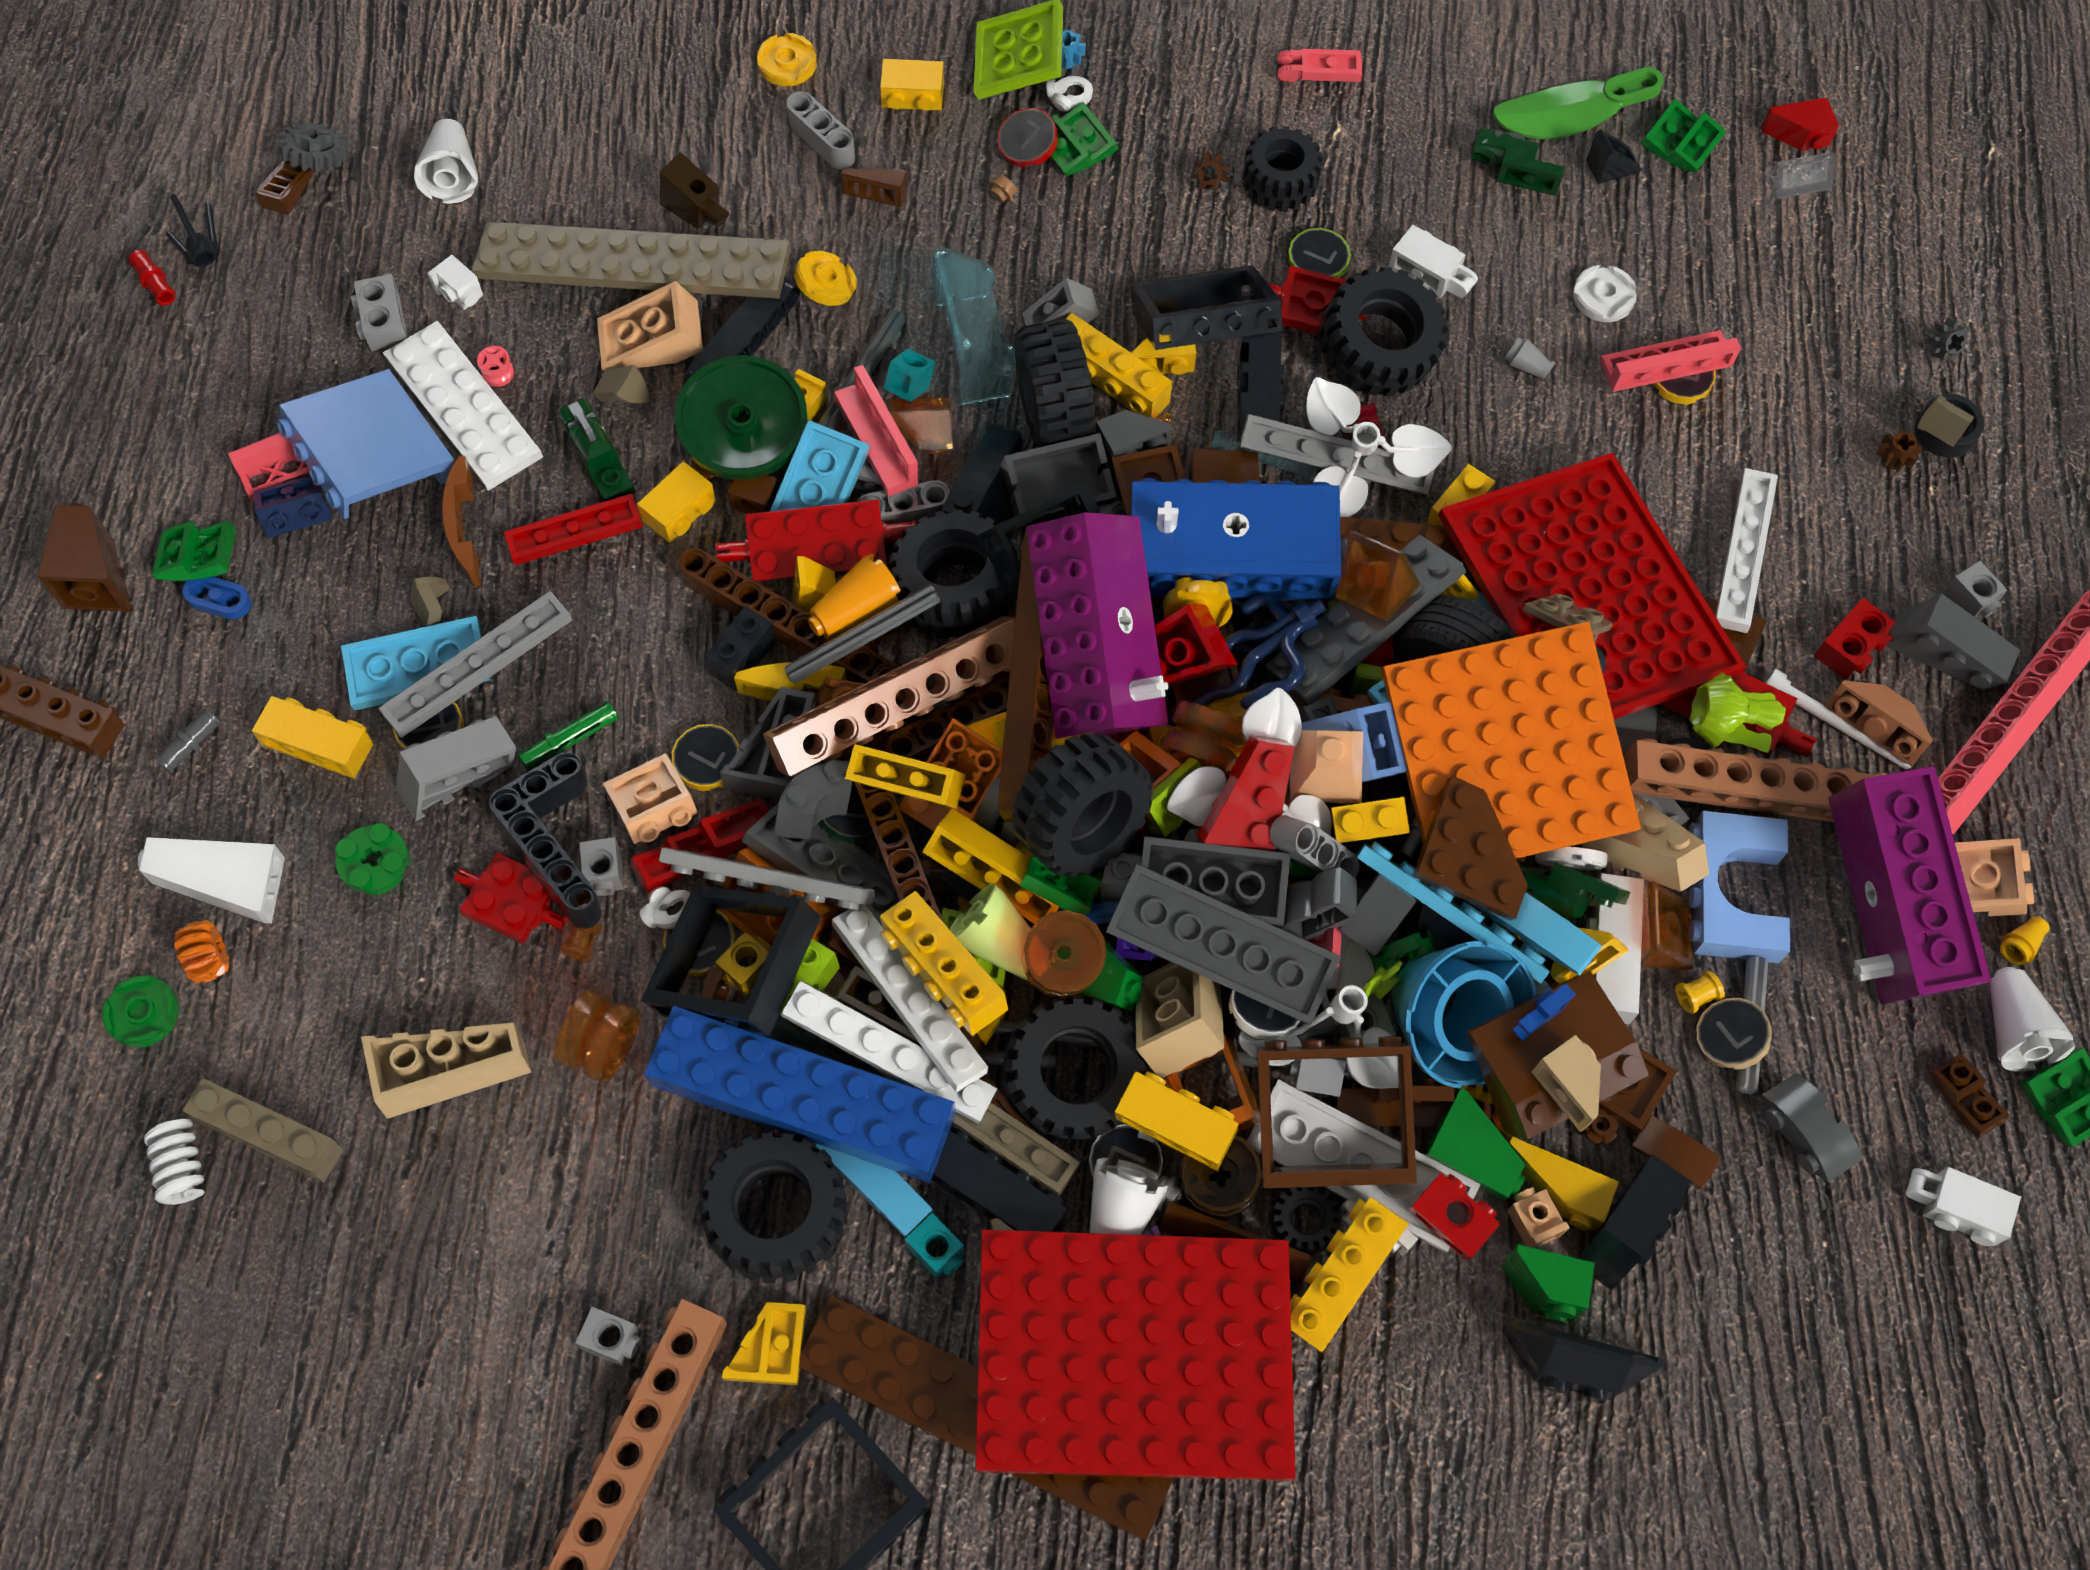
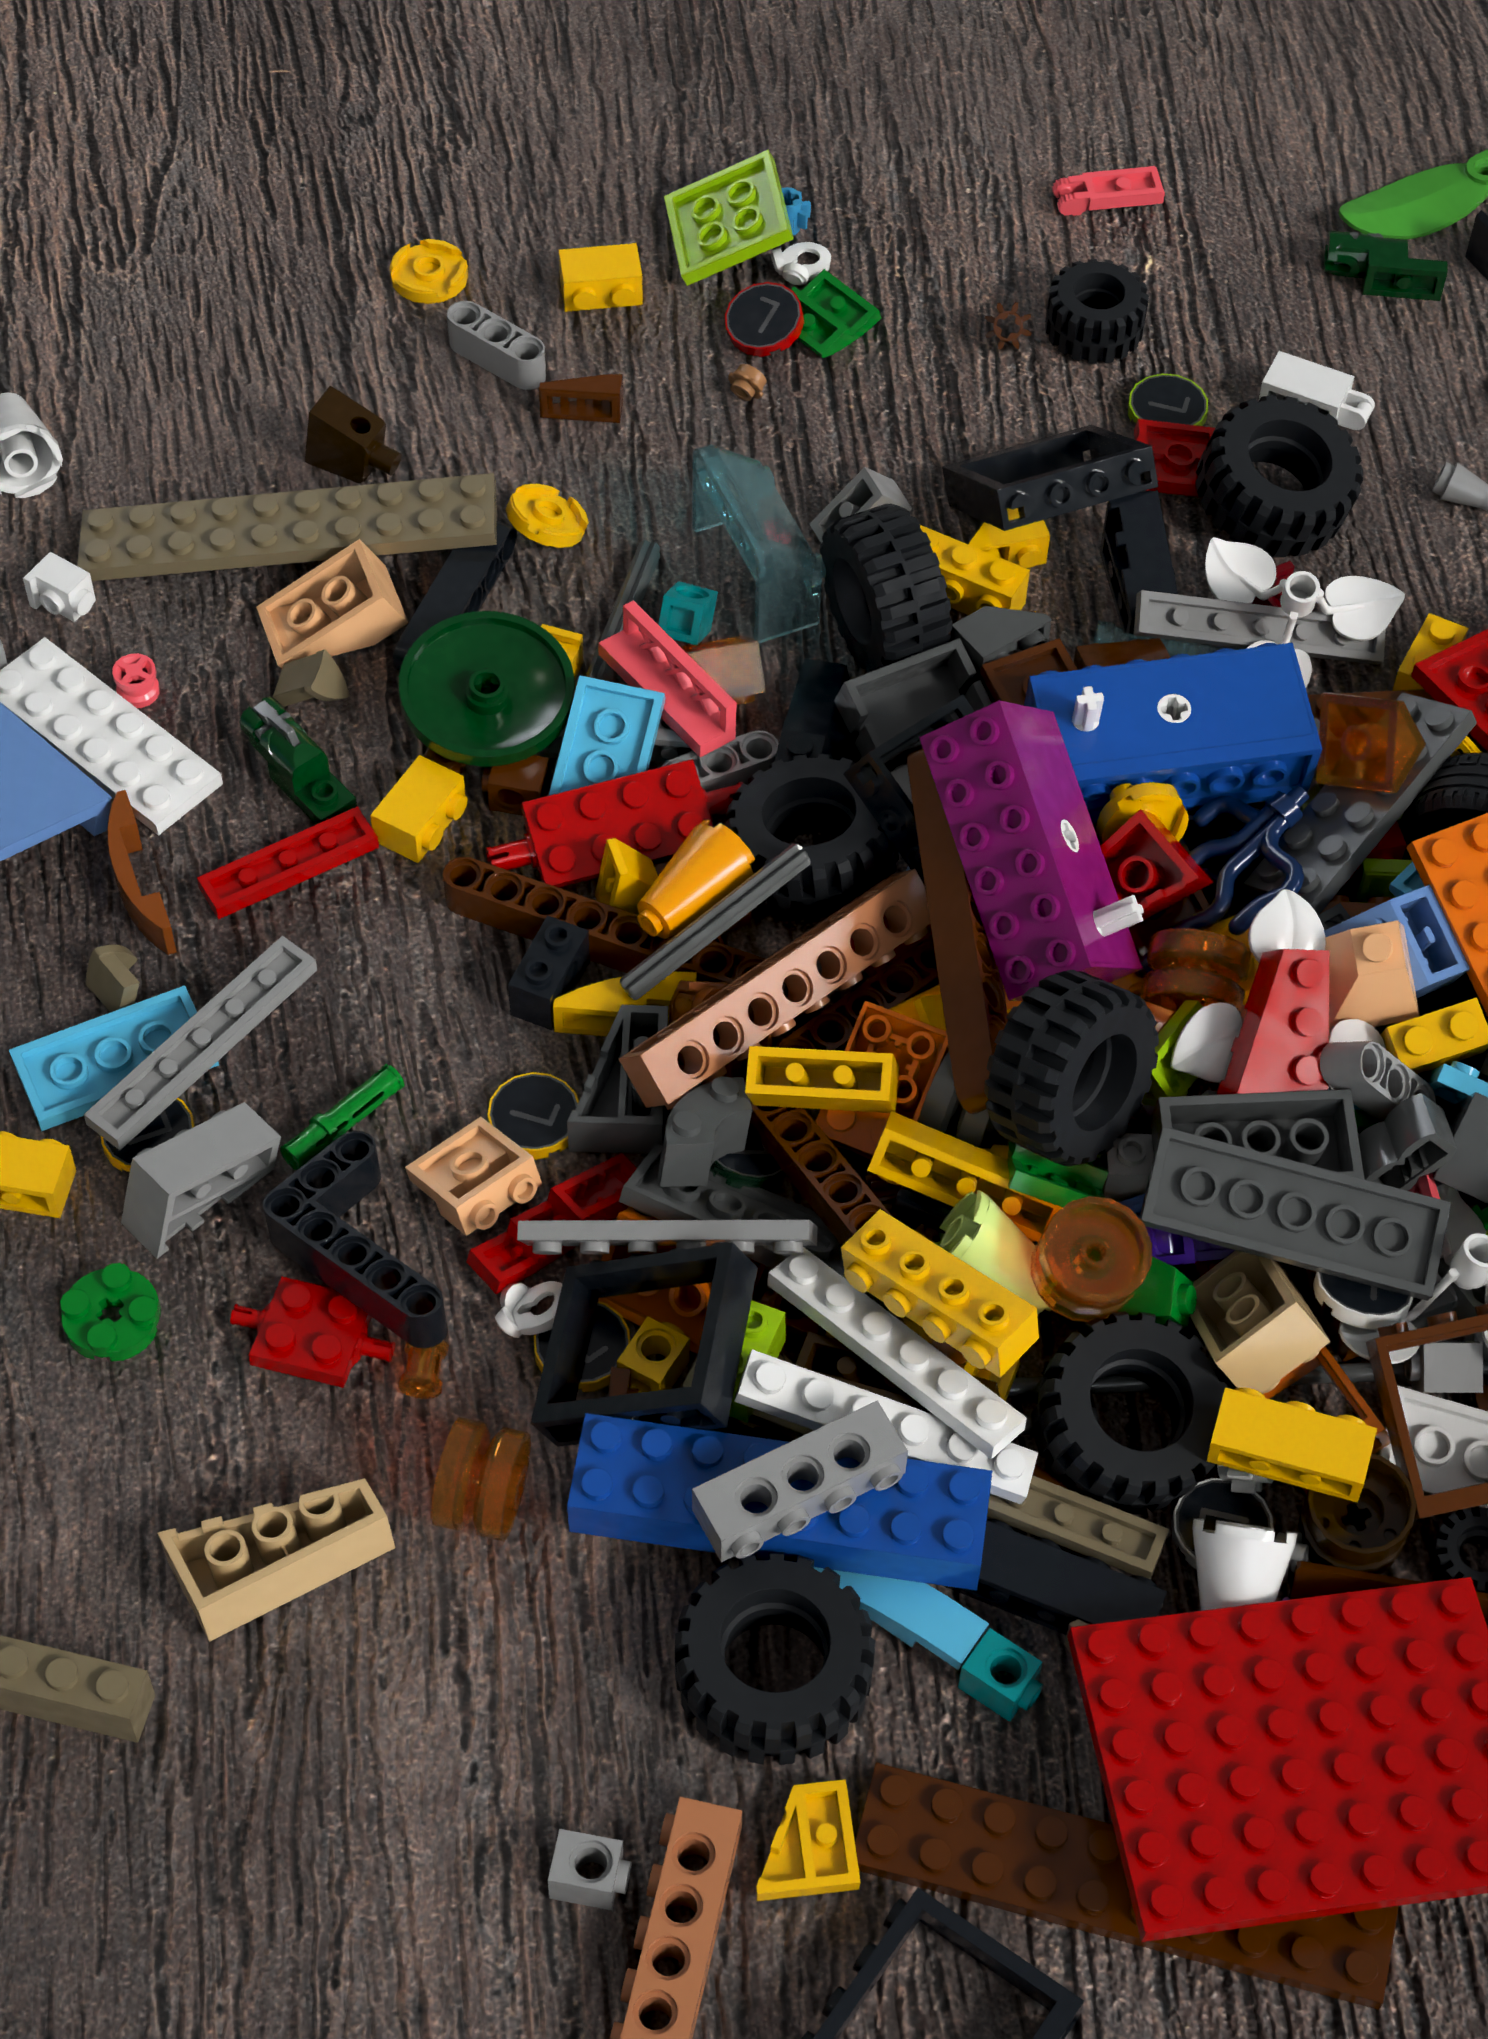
camera: 10 degrees left, 10 degrees down
light grey brick [579,837,624,896] -> none
none -> light grey brick [692,1400,908,1562]

